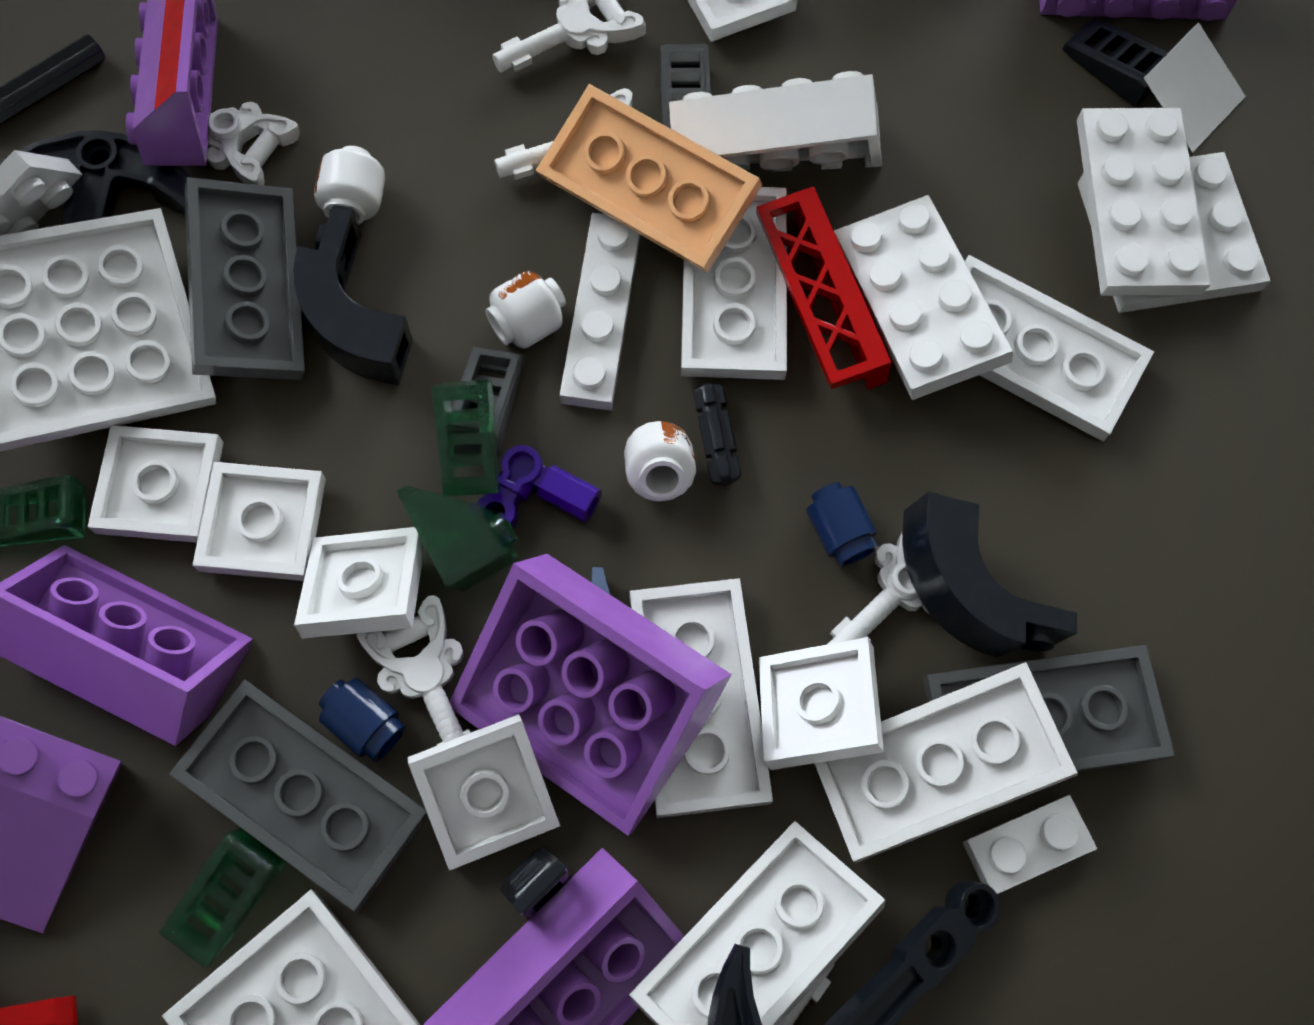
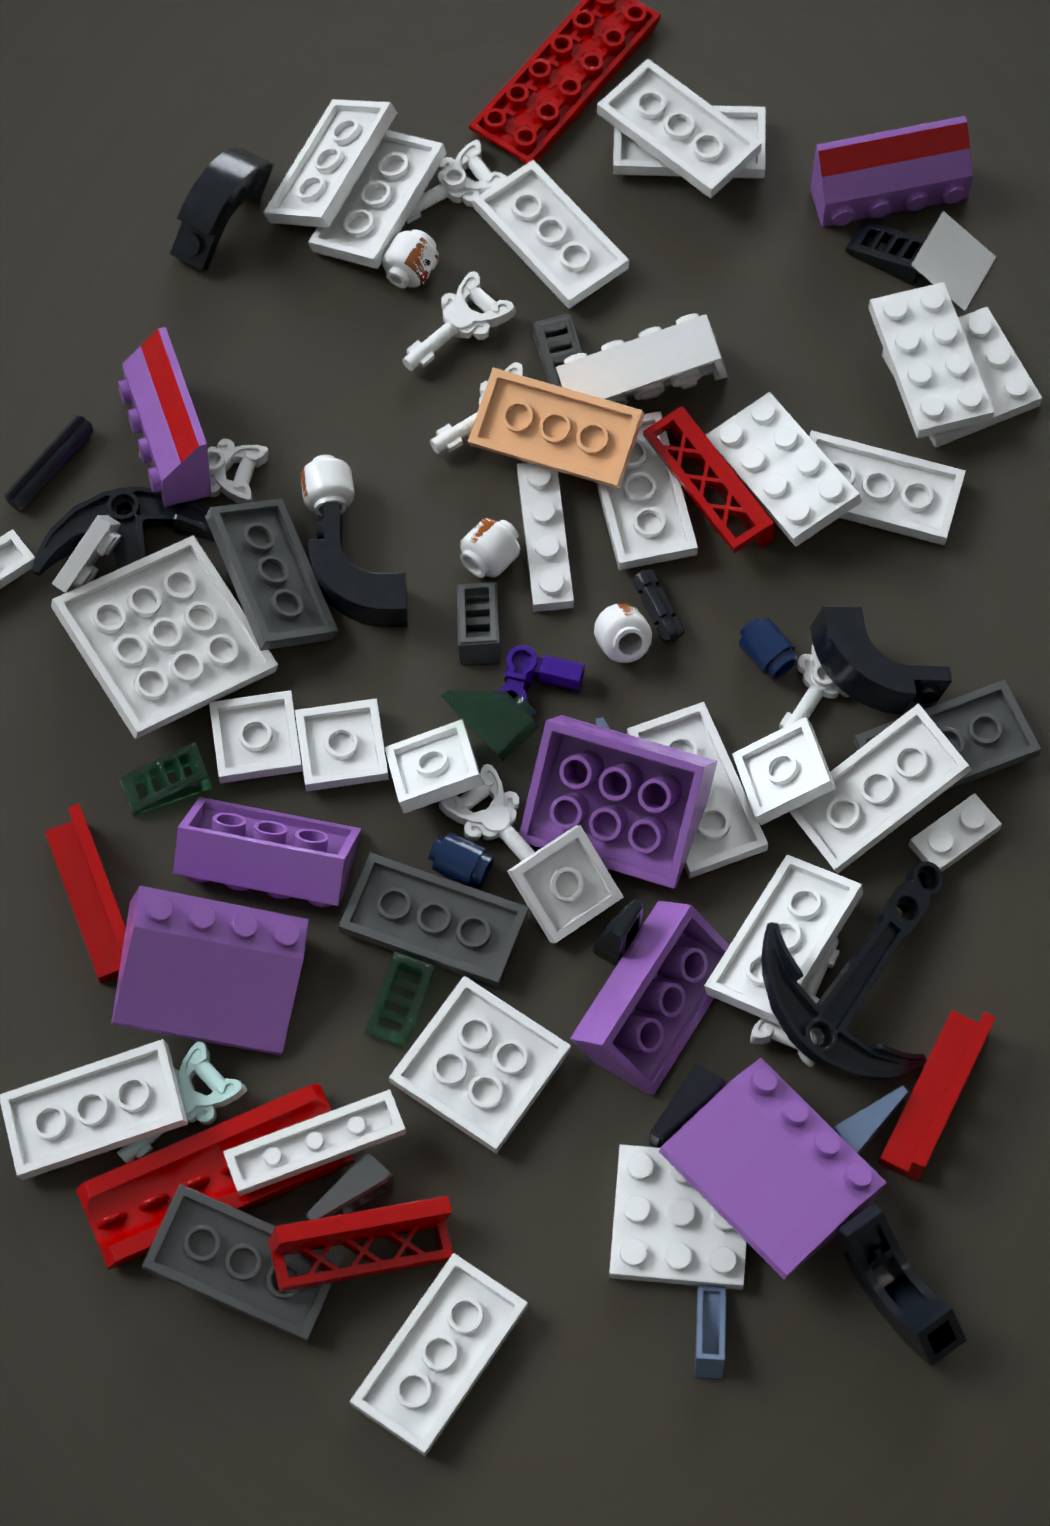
camera: 10 degrees left, 5 degrees down
clear green slope [432,379,499,497] -> none

